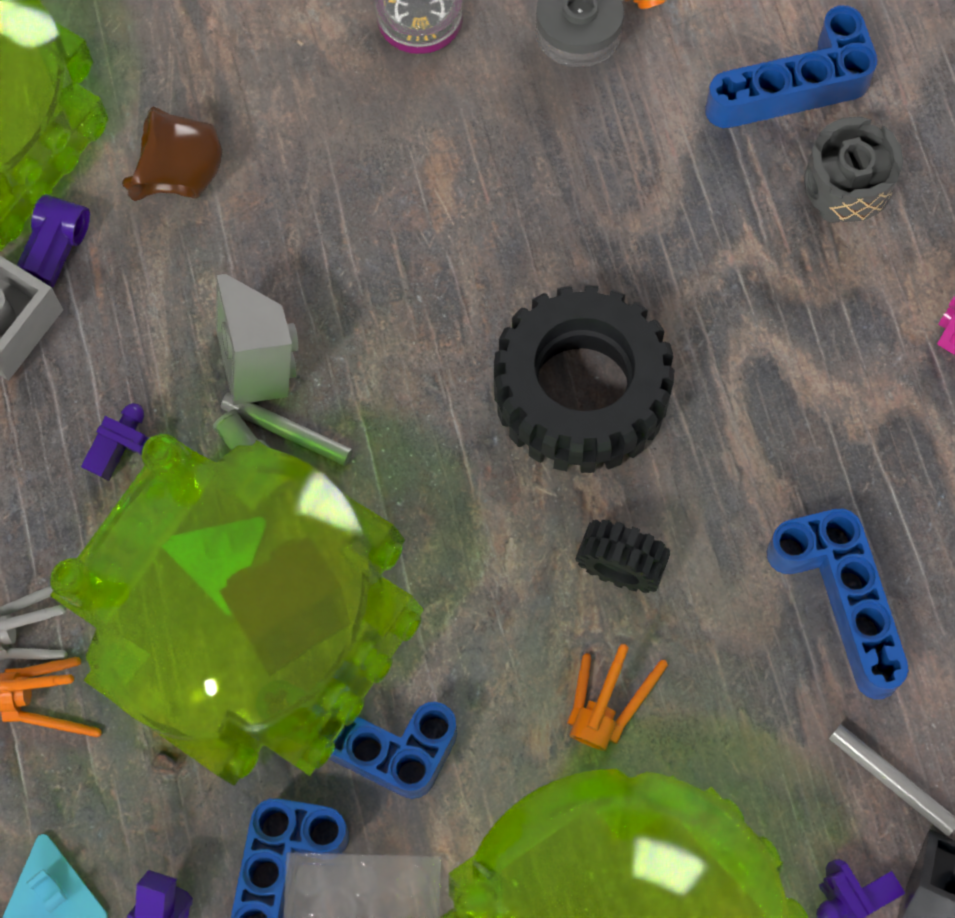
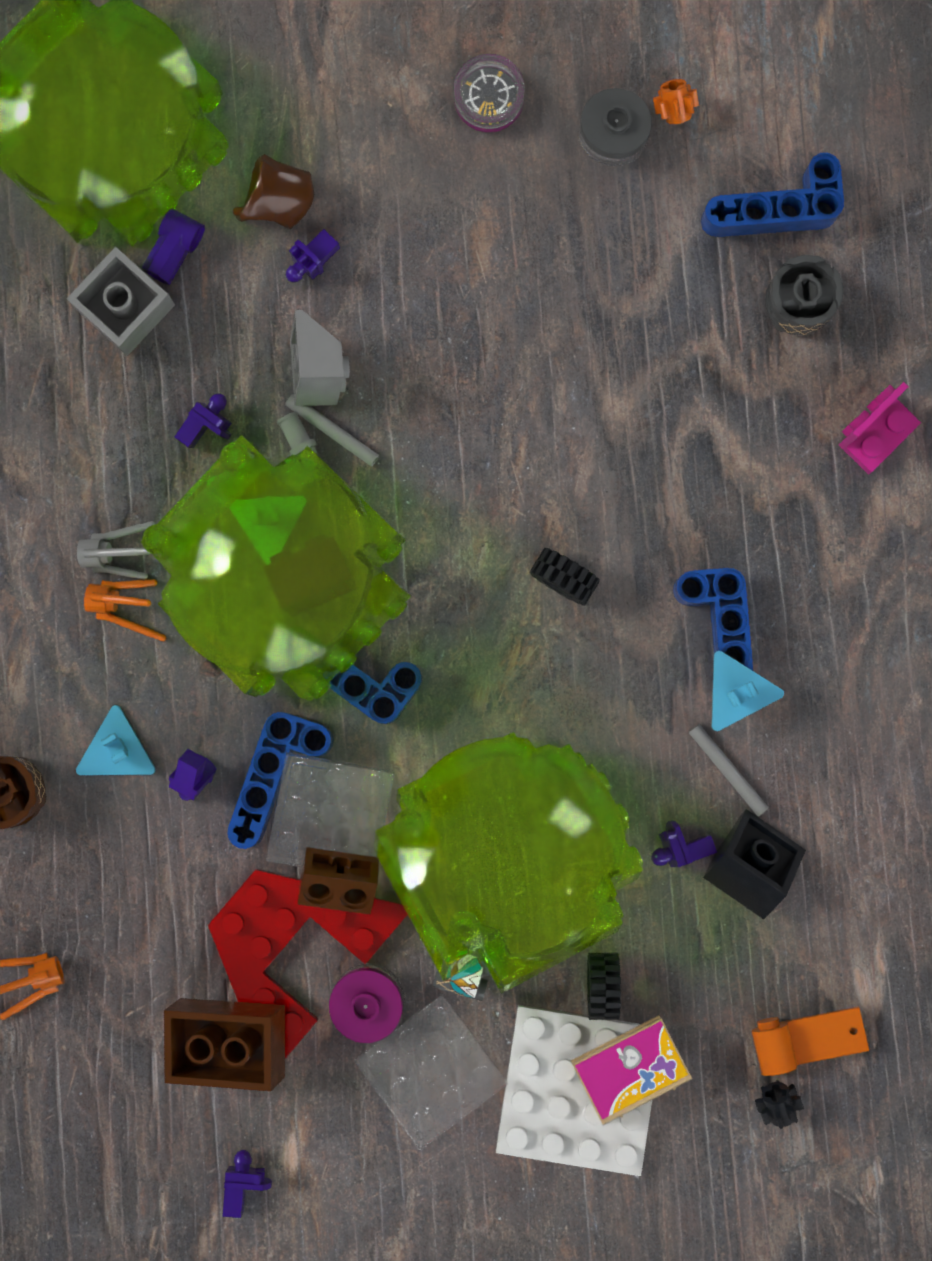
camera: 10 degrees right, 15 degrees up
black tyre [494,285,675,473] -> none
orange plant [567,644,668,751] -> none
none -> dark purple piece [286,229,340,282]
none -> medium azure piece [711,651,784,731]

